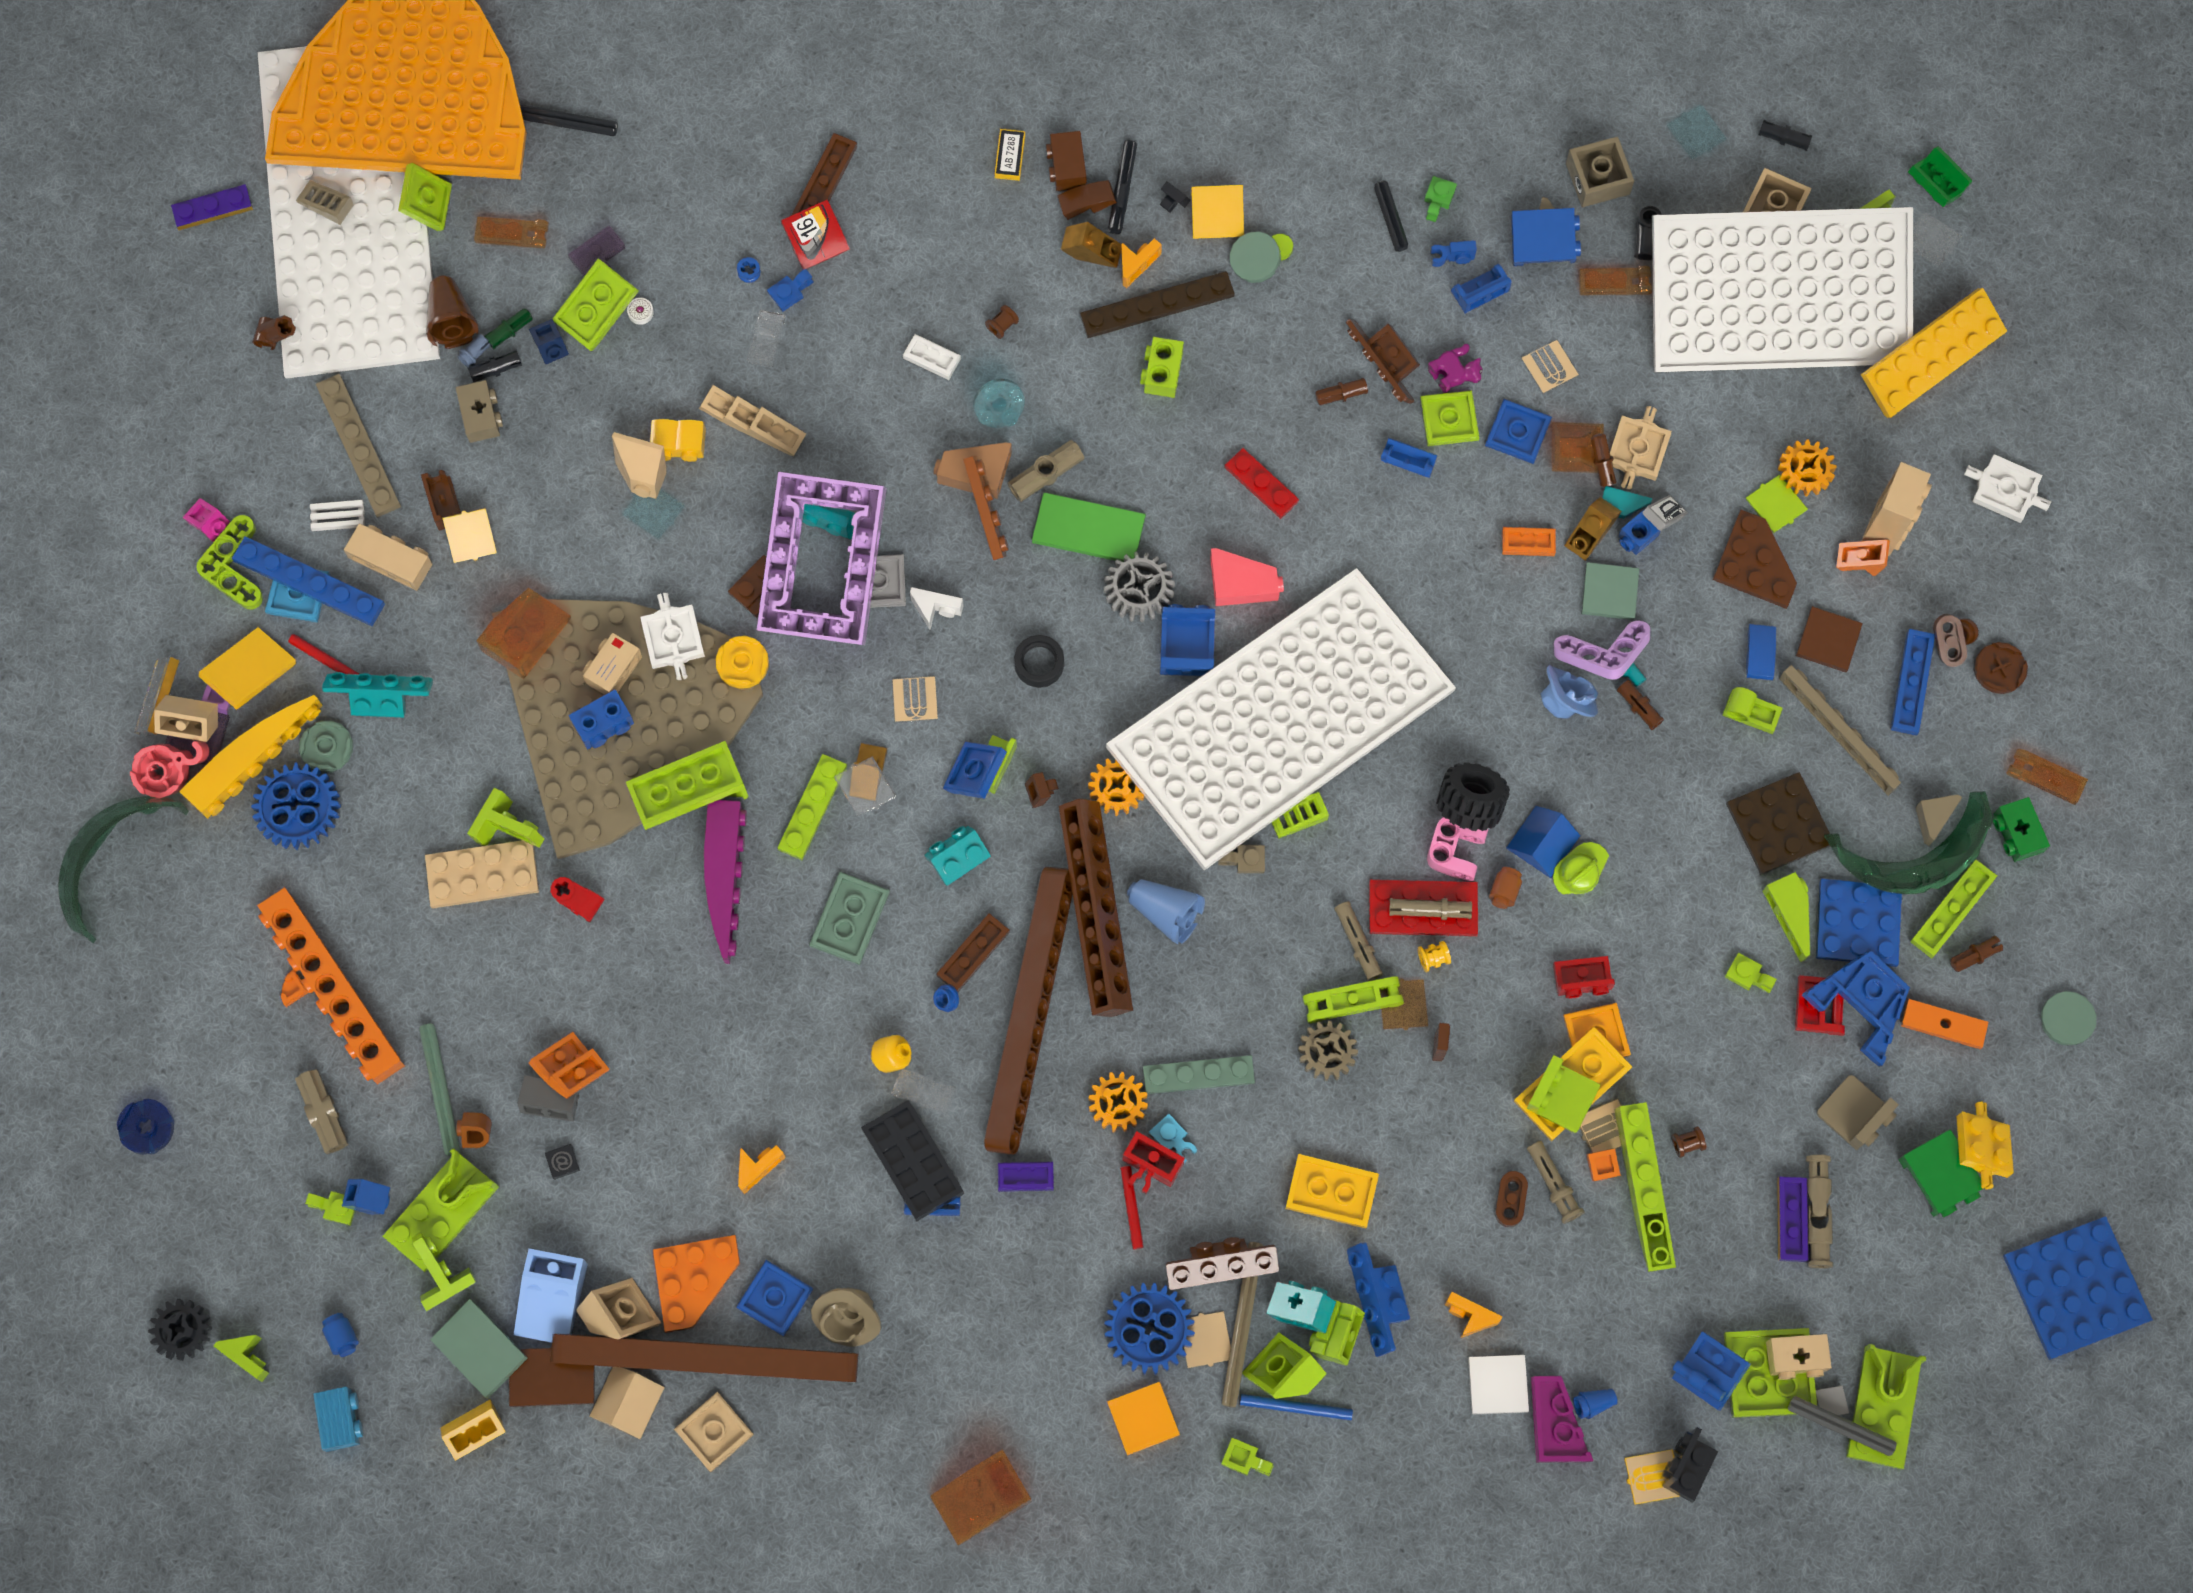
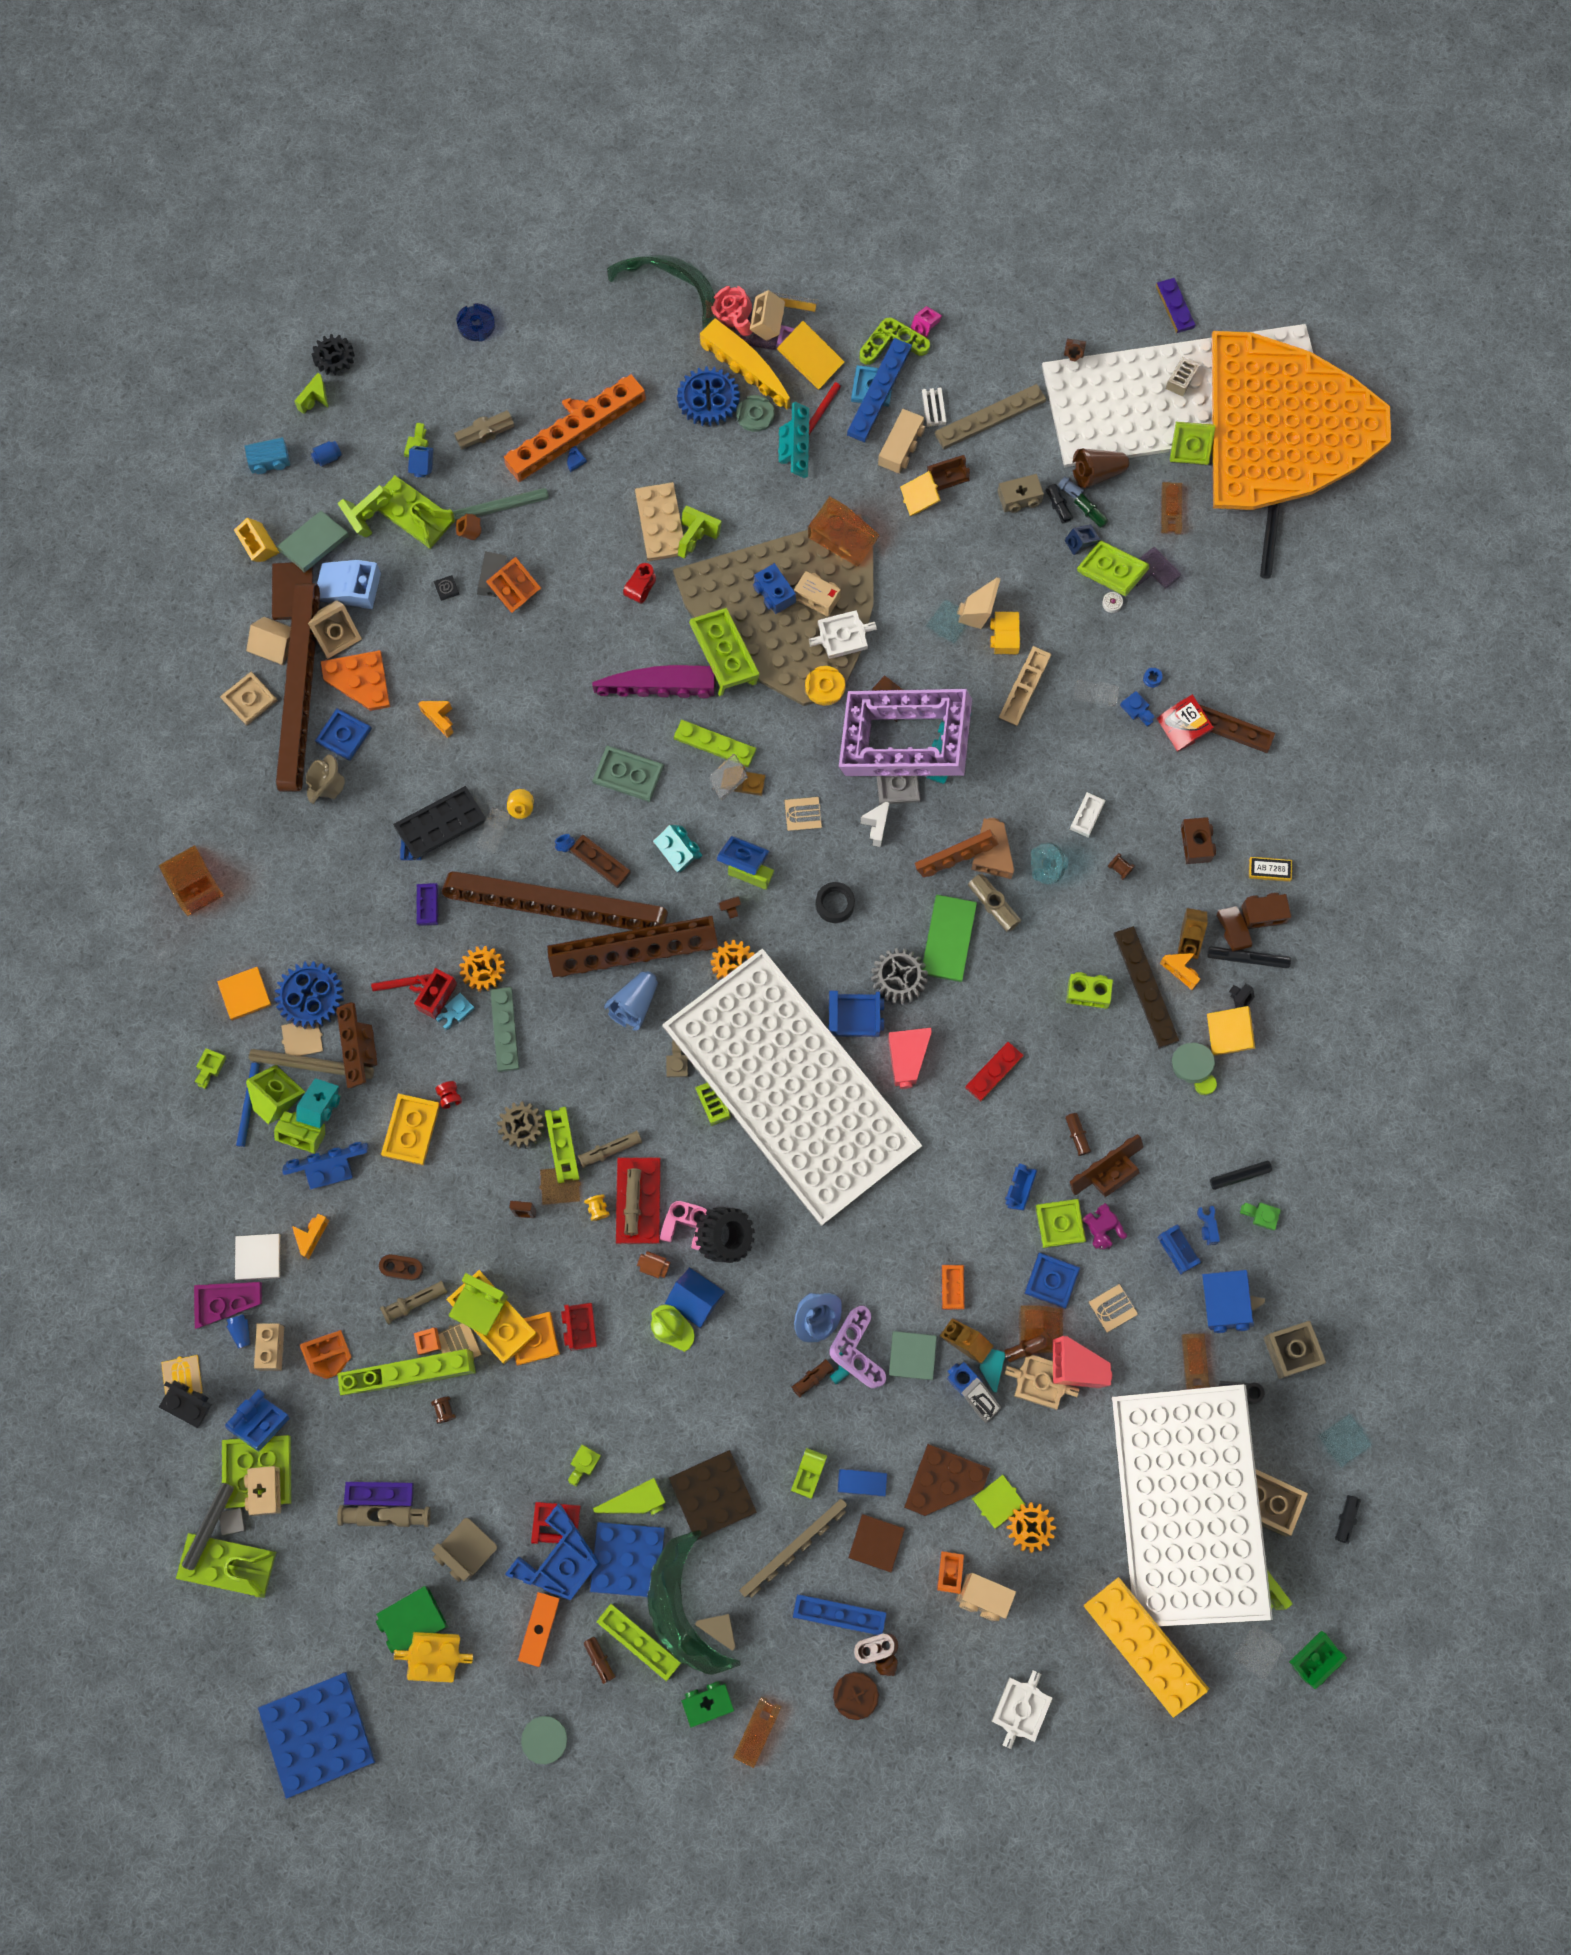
camera: 90 degrees right, 0 degrees up
none -> tan brick [254,1324,284,1371]
none -> orange slope [300,1330,352,1379]
none -> red wheel [435,1081,462,1109]
none -> blue tile [567,446,587,472]
none -> coral slope [1053,1336,1112,1388]
none -> reddish brown brick [1181,817,1216,864]

